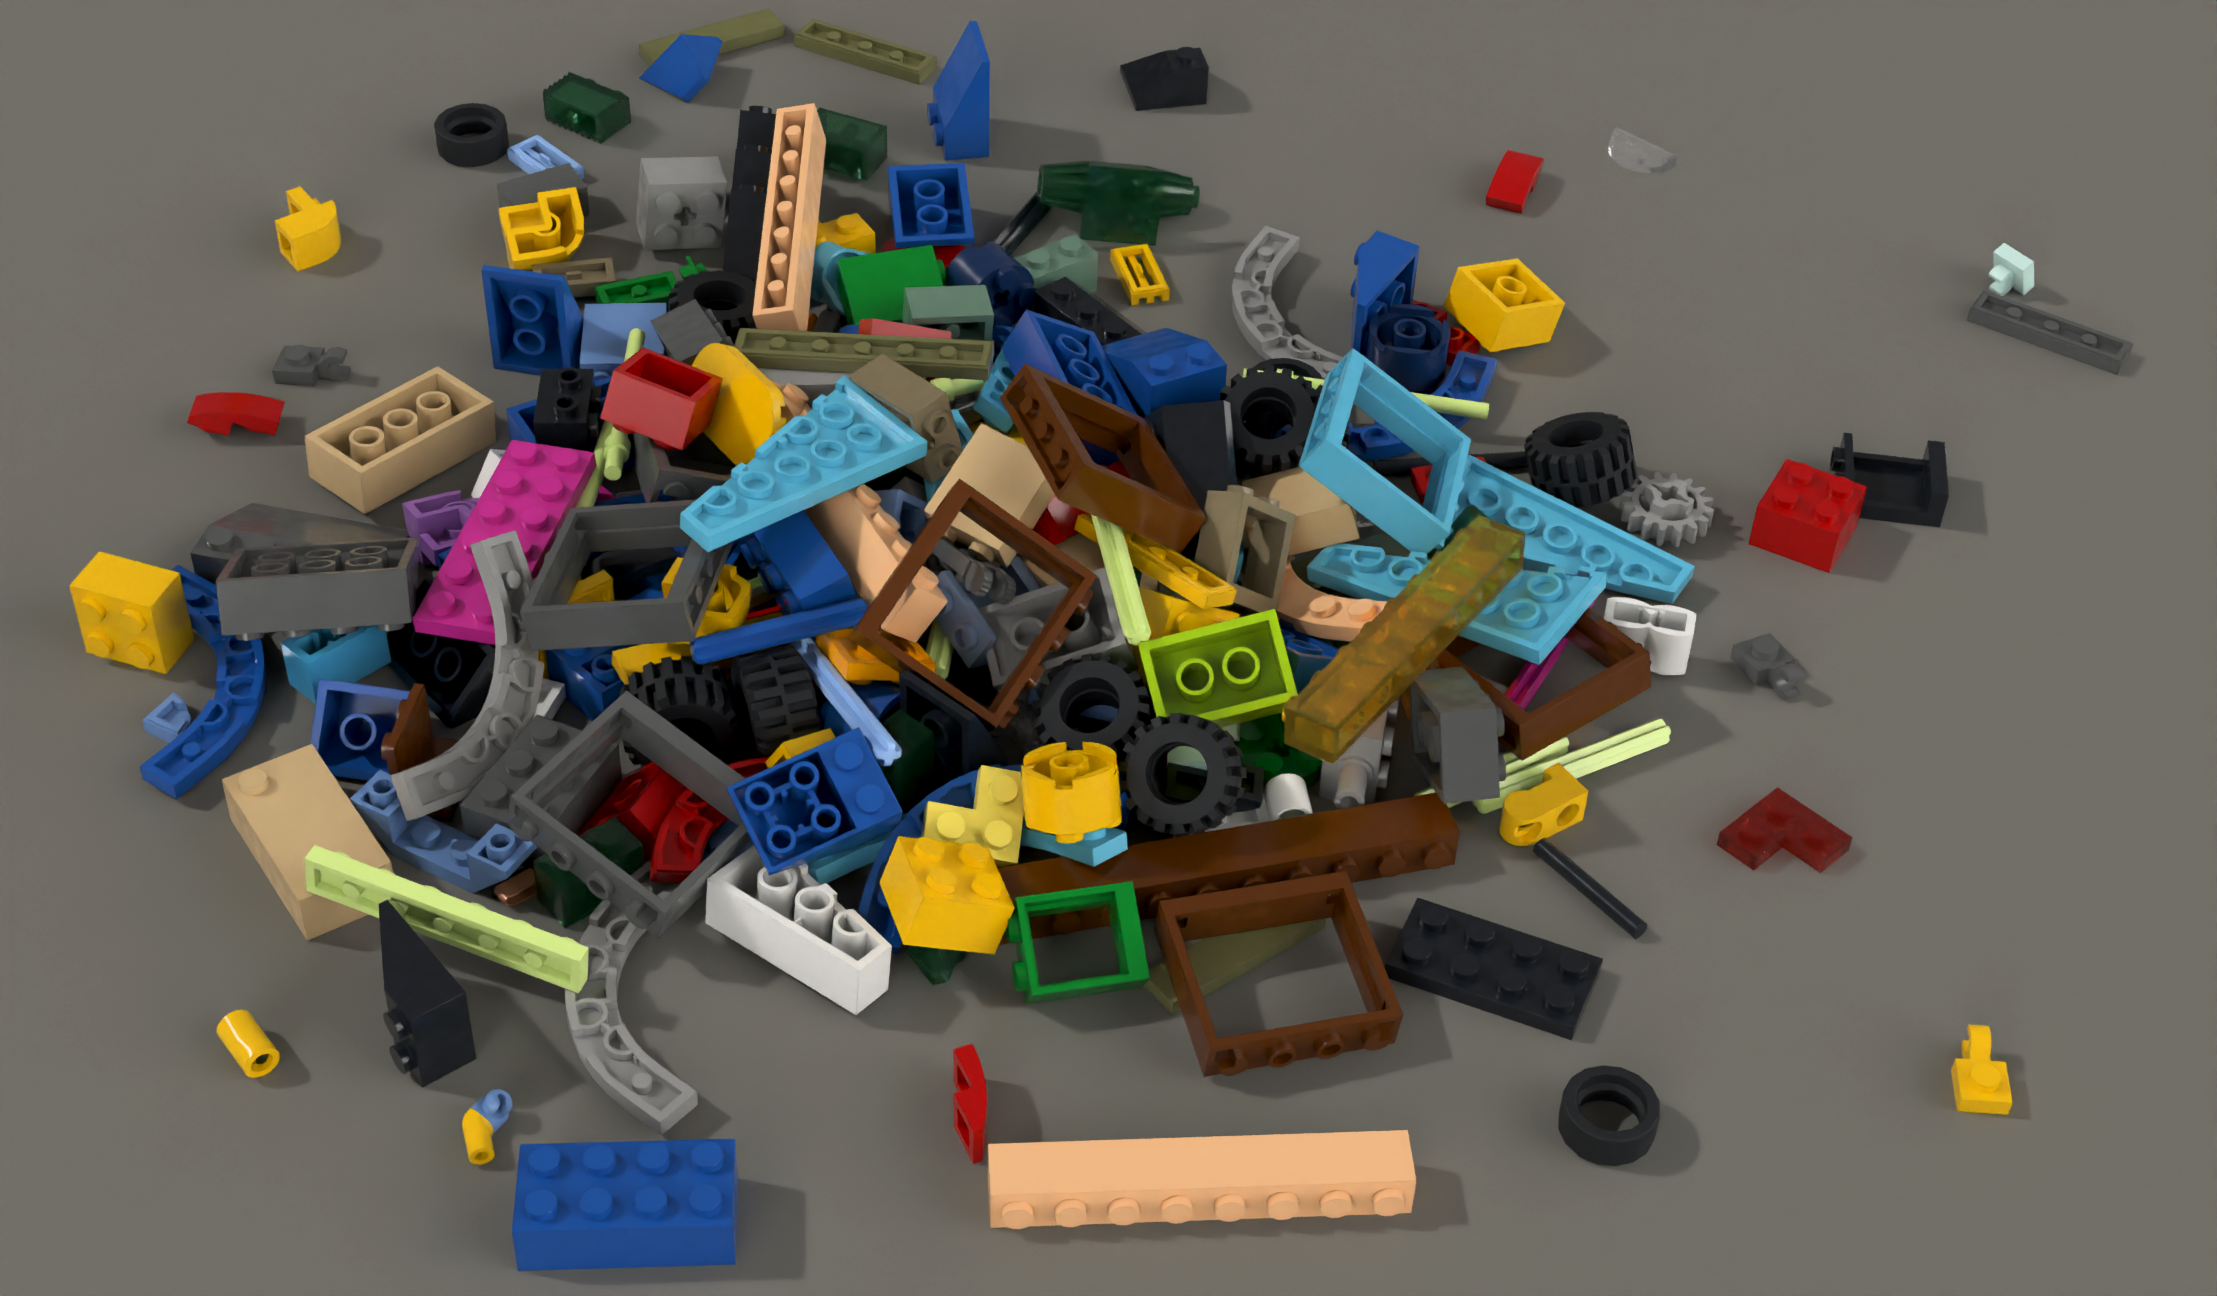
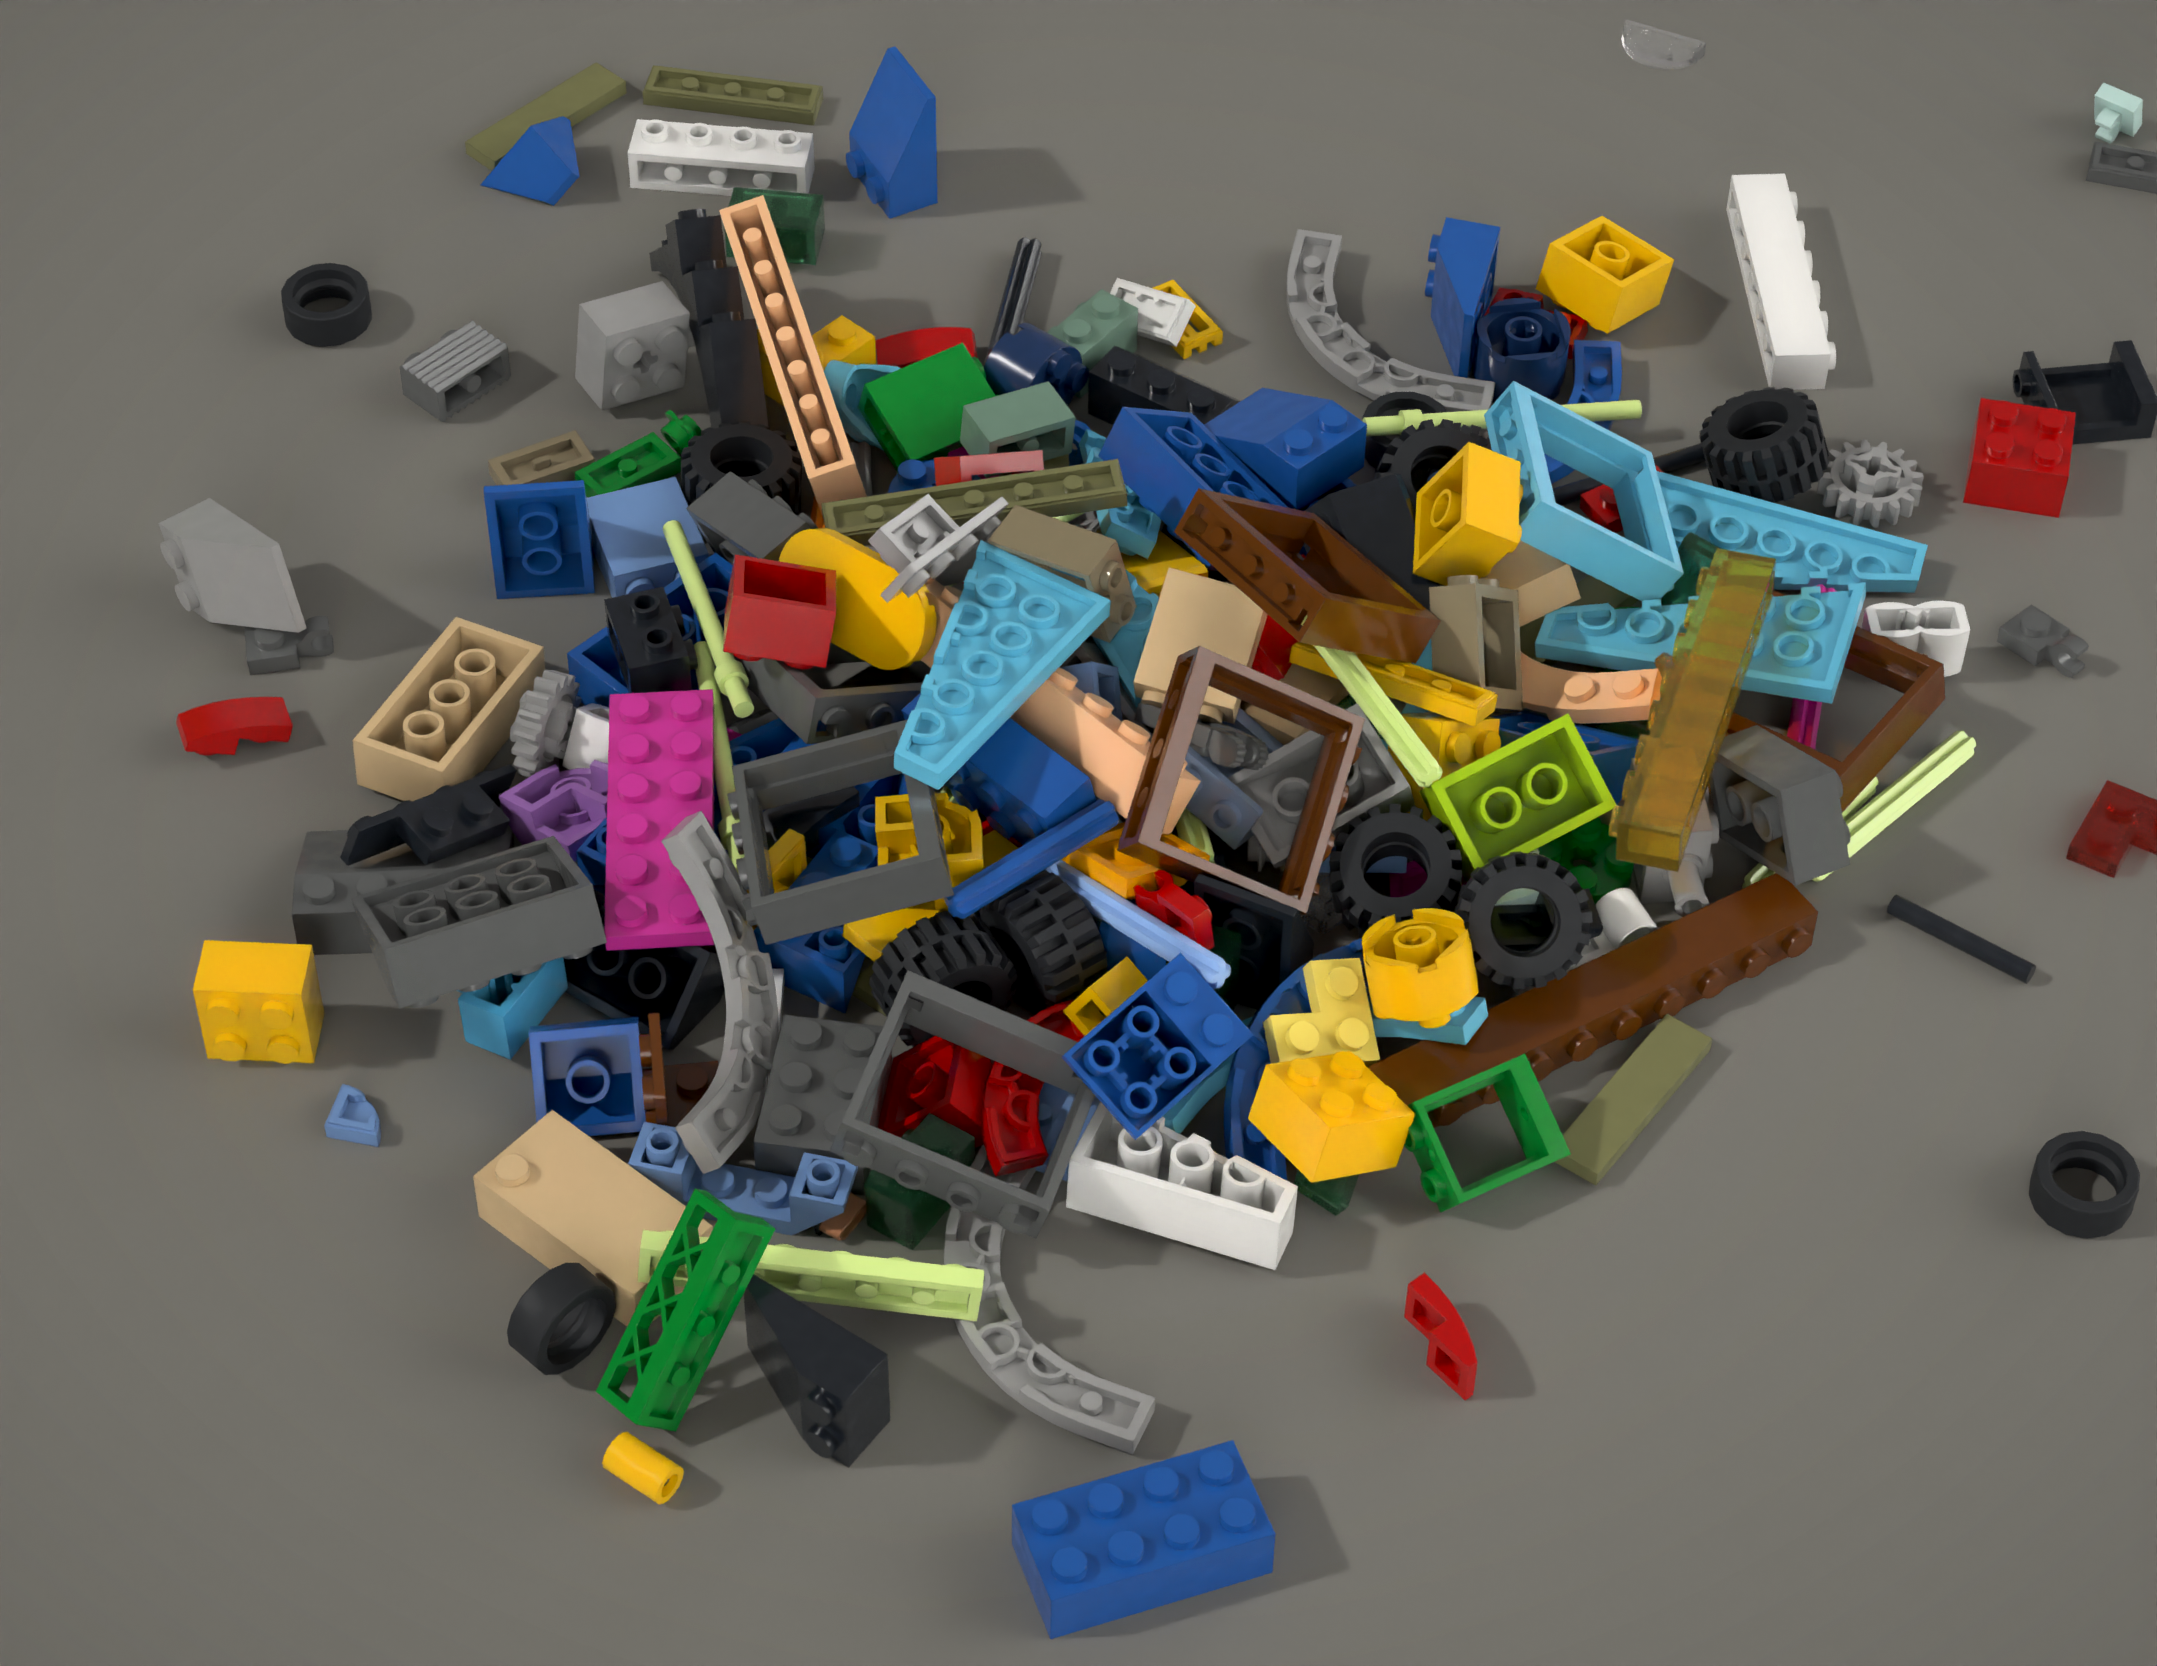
camera: 15 degrees left, 5 degrees up
blue plate [140,565,267,799] -> none
yellow brick [275,186,341,271] -> none
arm [462,1089,513,1165] -> none
yellow brick [499,187,584,271] -> none
light blue tile [507,135,585,179] -> none
clear green brick [543,72,631,144] -> none
blue slope [888,163,975,248] -> none
light nougat brick [988,1130,1416,1229] -> none
clear green plate [1037,161,1200,246] -> none
black slope [1120,47,1209,111] -> none
reddish brown window [1154,871,1403,1077] -> none
black plate [1385,898,1603,1040] -> none
red slope [1486,150,1544,214] -> none
yellow leg [1499,762,1589,846] -> none
none -> light grey slope [158,498,307,633]
none -> black bracket [340,764,517,866]
none -> black tyre [507,1263,616,1375]
none -> light grey gear [510,669,581,777]
none -> green fence [595,1188,776,1432]
none -> white brick [628,119,815,202]
none -> light grey bracket [868,494,1009,603]
none -> white plate [1110,278,1196,347]
none -> red plate [1133,870,1215,950]
none -> yellow brick [1413,442,1523,586]
none -> white brick [1726,173,1836,390]

